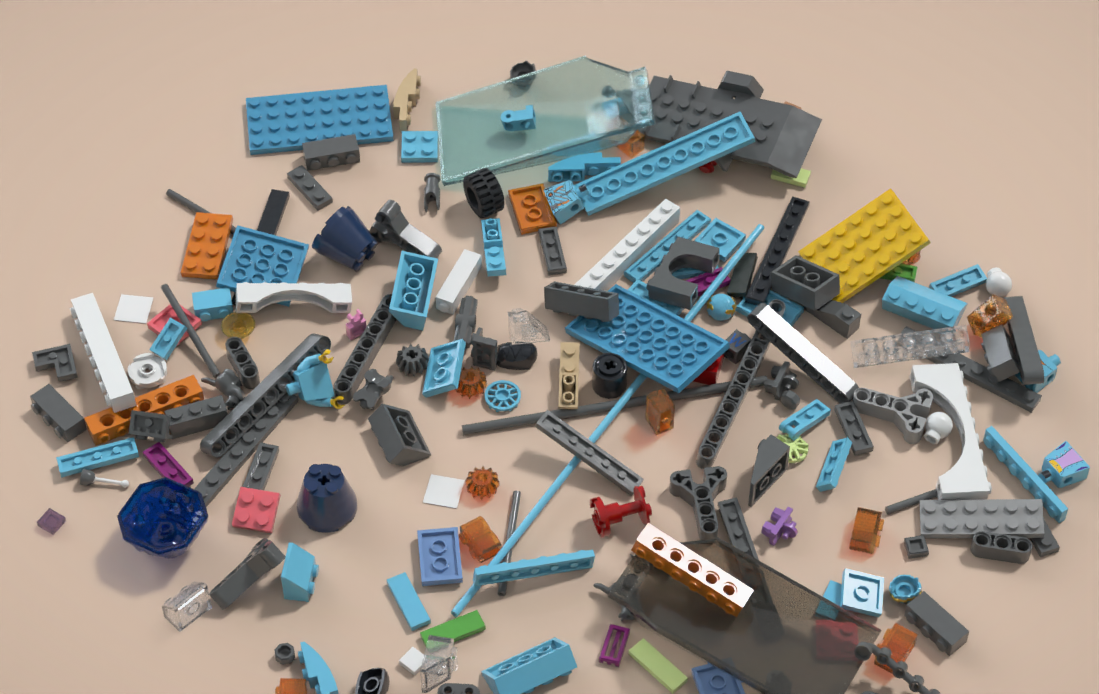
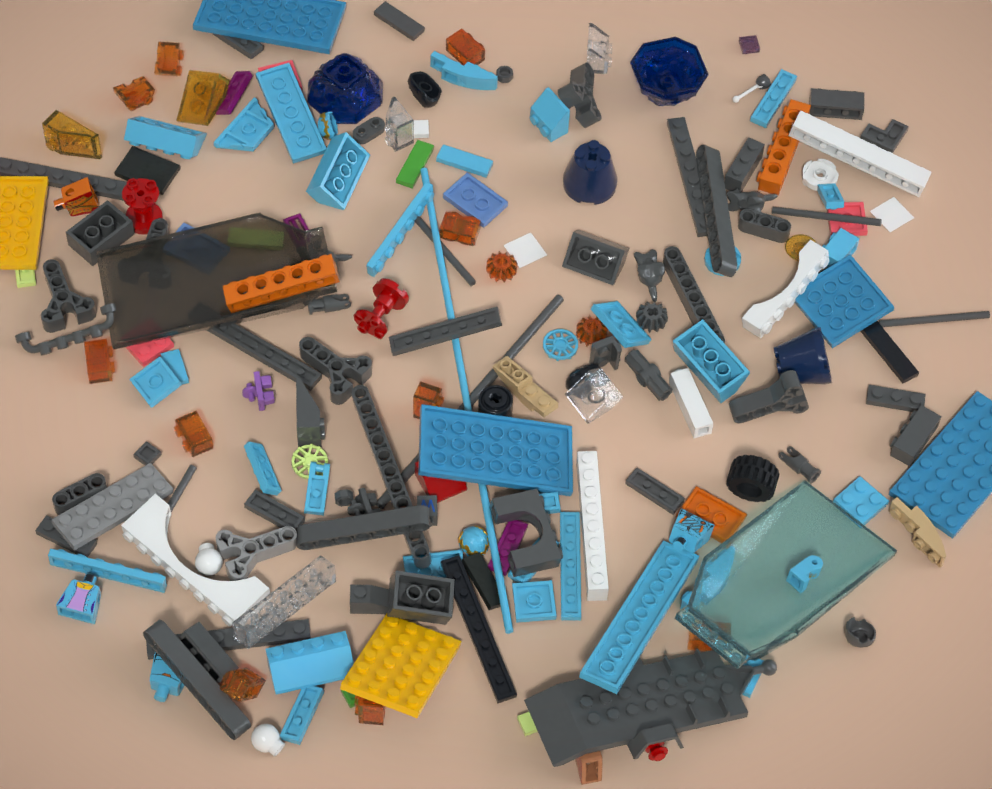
camera: 135 degrees right, 5 degrees up
dark grey bracket [129,410,173,442] -> none
magenta plate [143,442,194,494] -> none
orange plate [181,212,233,280] -> none
coral plate [232,487,281,533] -> none
dark grey plate [243,442,279,490] -> none
medium azure torso [286,349,345,409] -> none
bright pink plate [346,309,367,340] -> none
medium azure slope [481,218,506,277] -> none
dark grey brick [544,281,619,322] -> none
medium azure hair [889,575,922,603] -> none
dark grey brick [904,591,969,656] -> none

